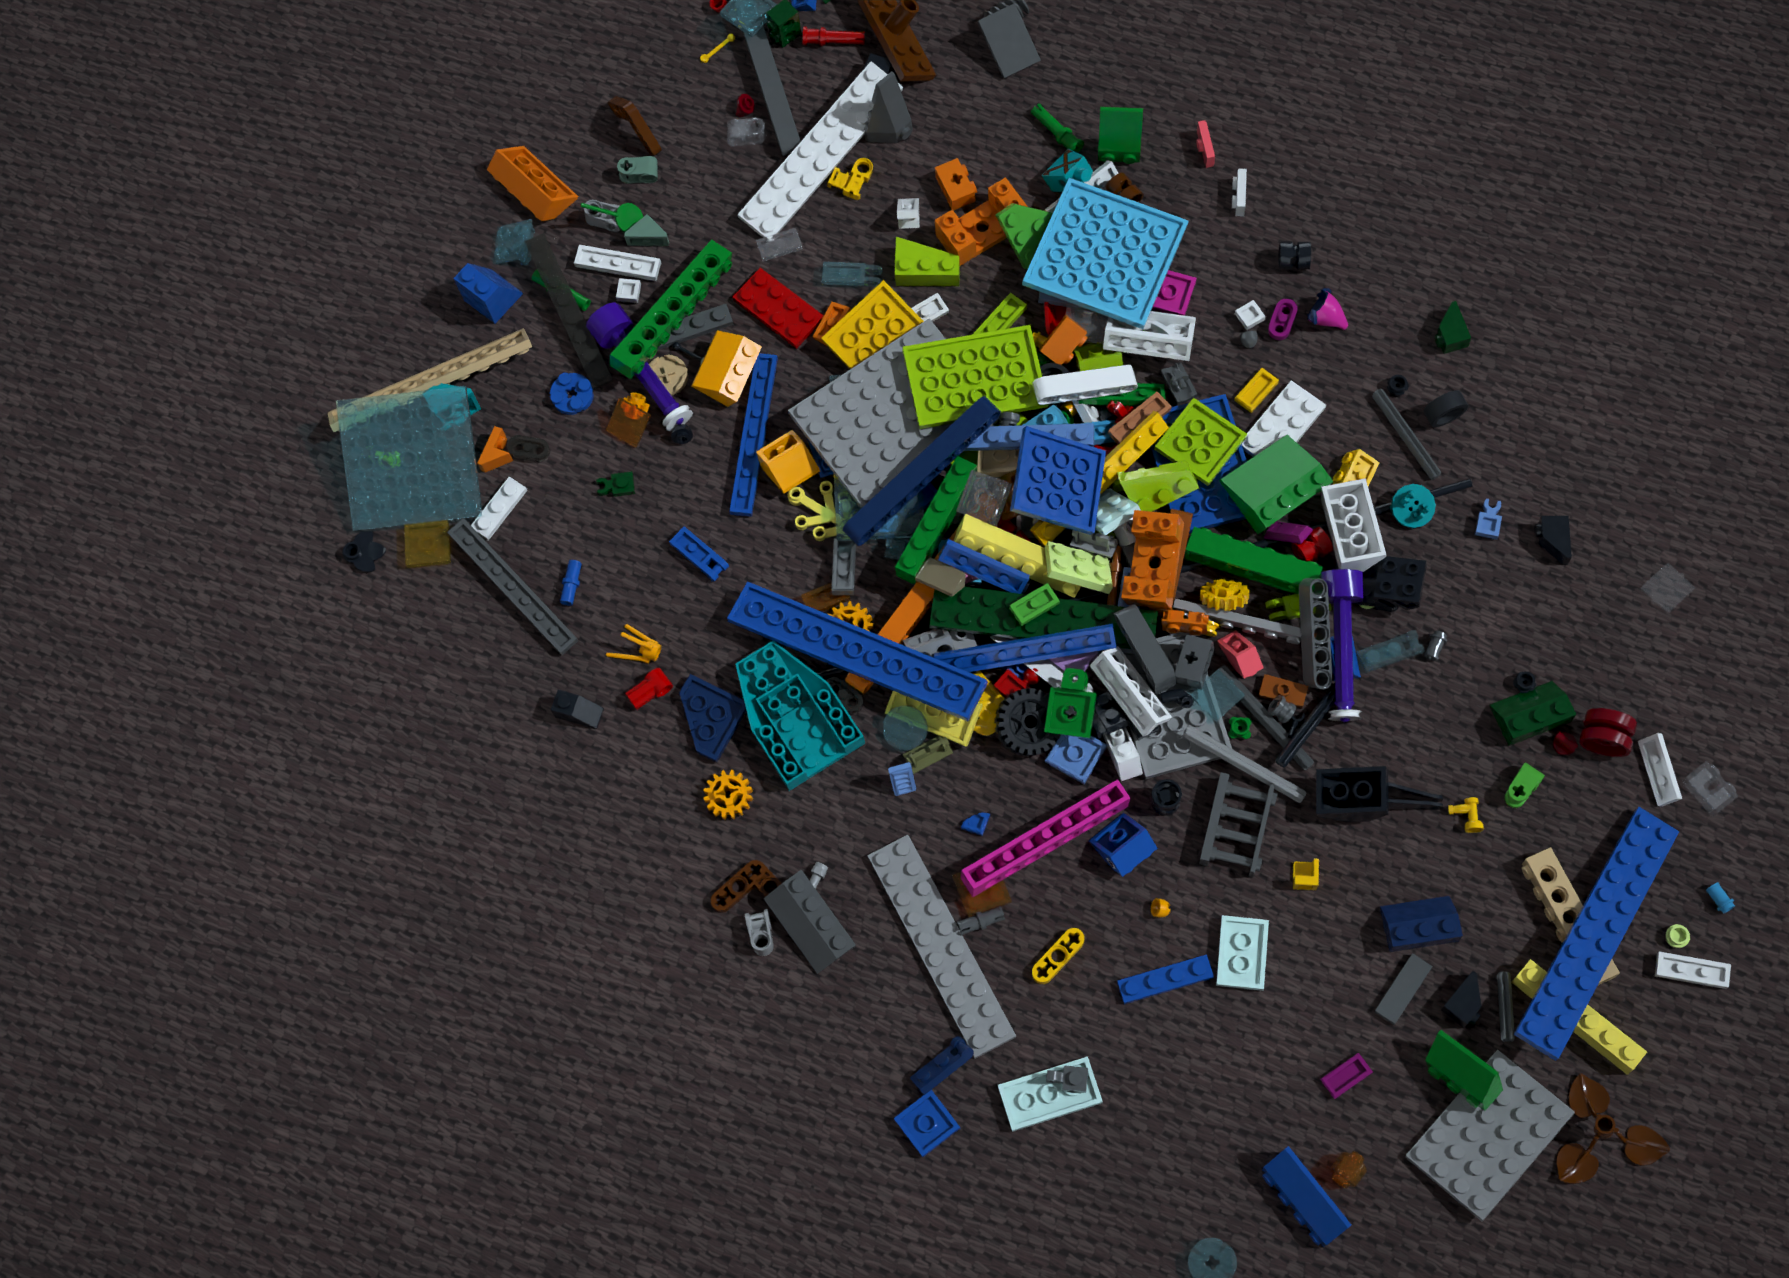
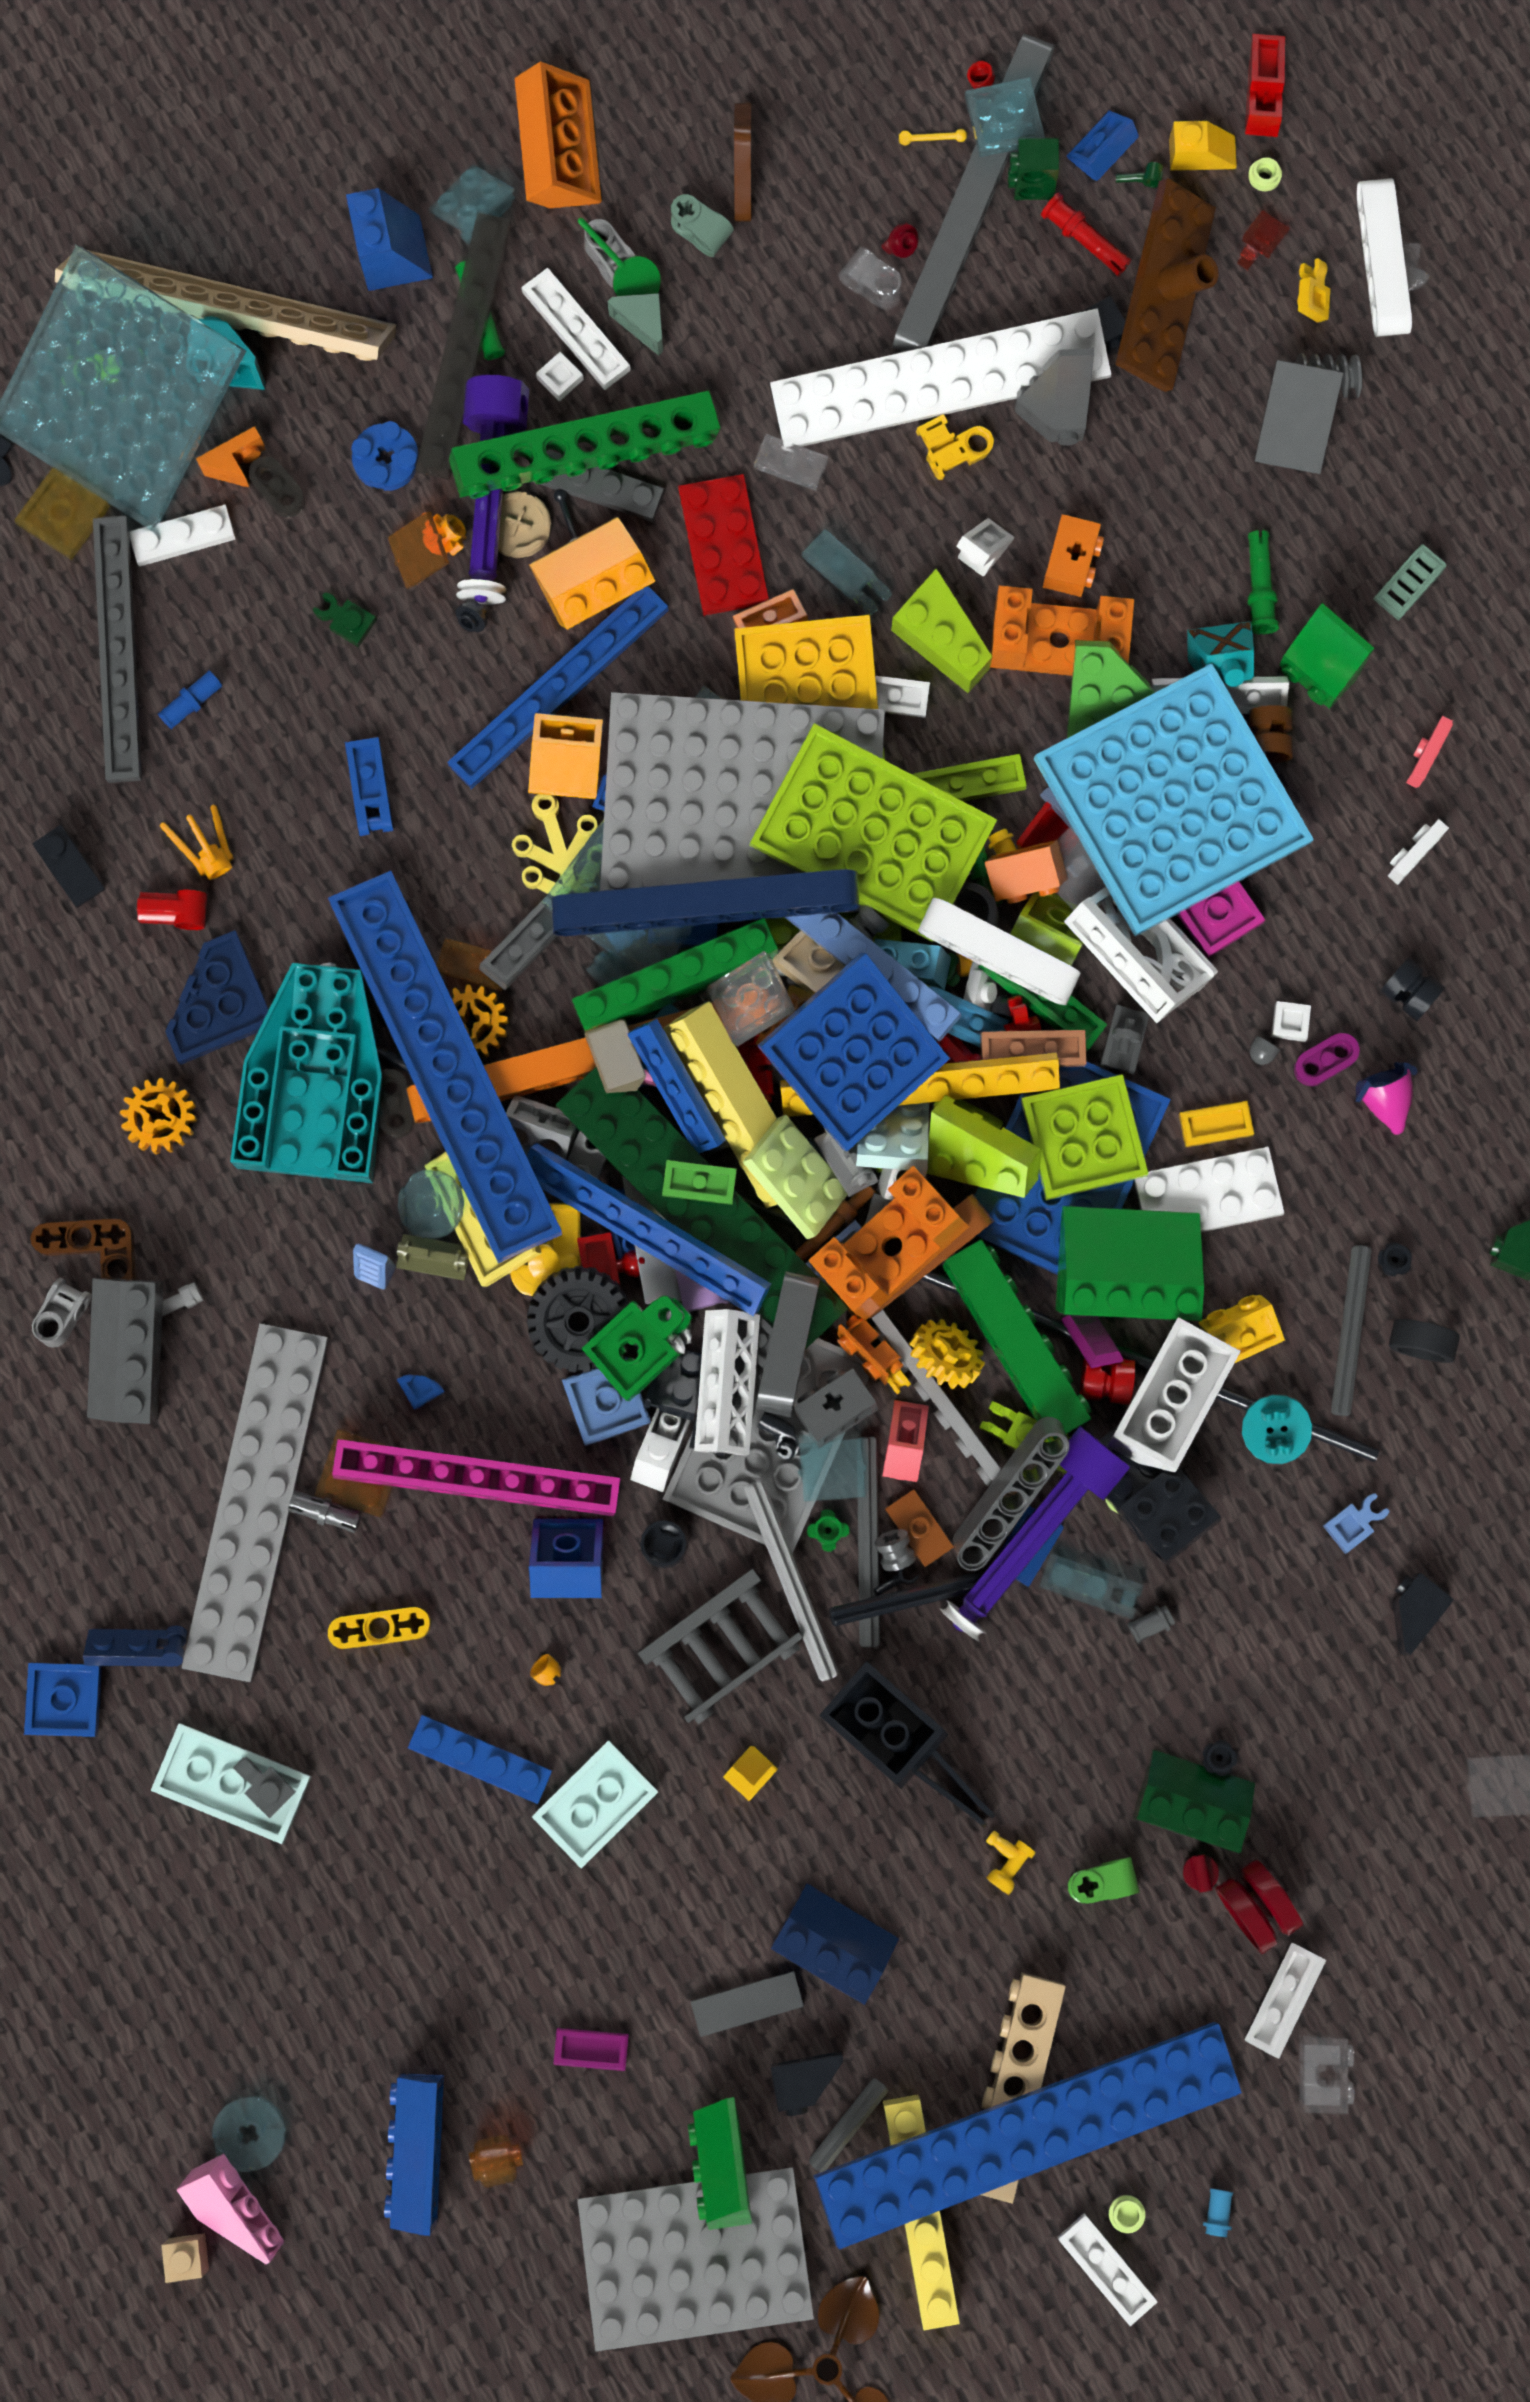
camera: 30 degrees right, 10 degrees up
none -> sand green slope [1373,544,1447,621]

